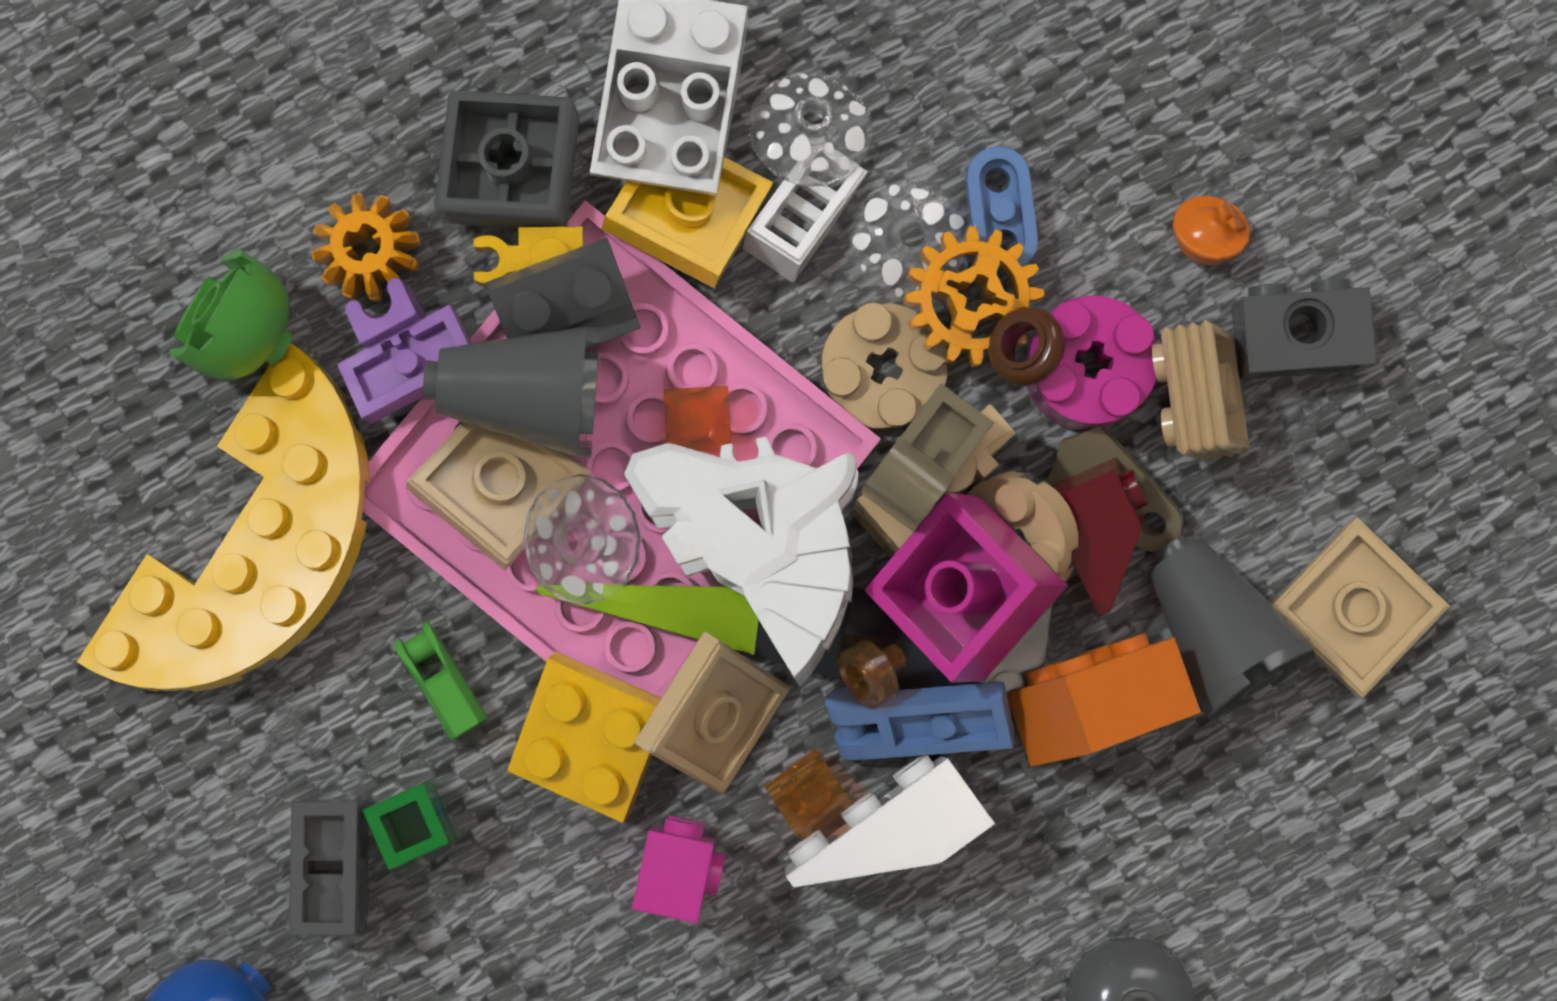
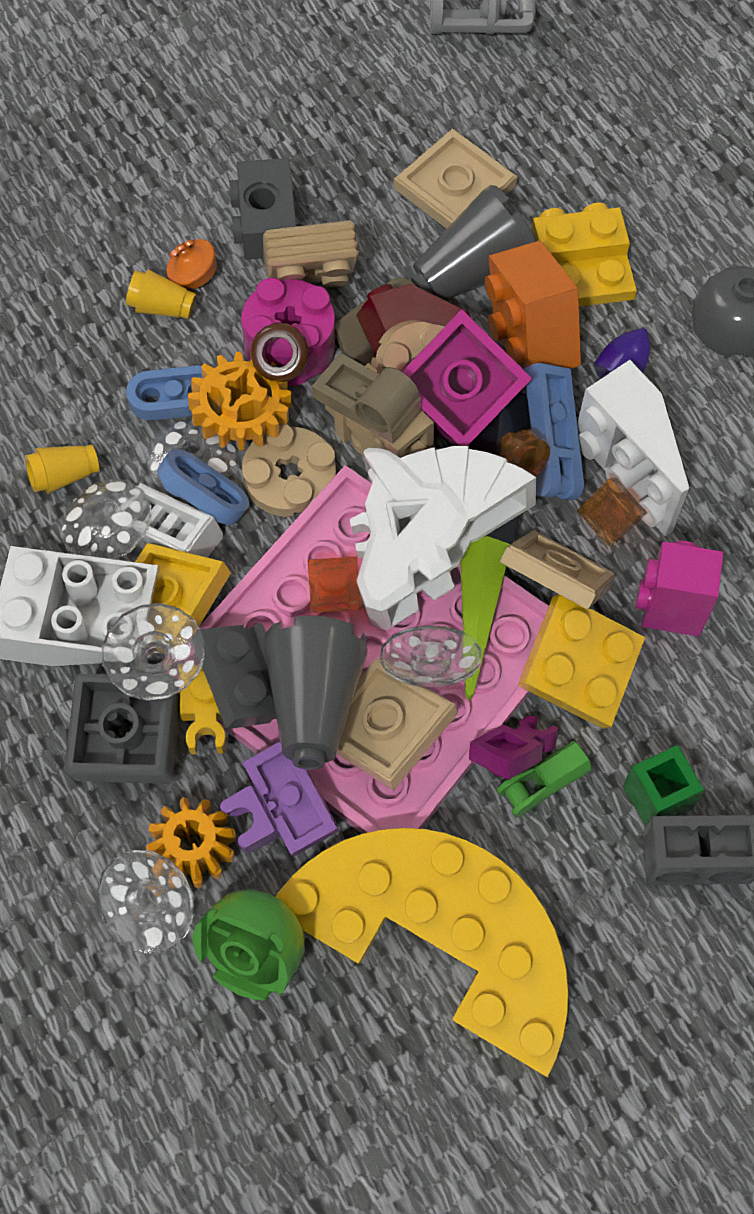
camera: 90 degrees left, 20 degrees down
none -> yellow cone [25,444,99,494]
none -> clear dish [97,850,194,954]
none -> clear dish [102,603,205,701]
none -> yellow cone [126,269,196,319]
none -> medium blue plate [158,449,249,525]
none -> magenta plate [469,716,558,780]
none -> yellow plate [531,203,637,307]
none -> dark purple plate [594,328,650,379]

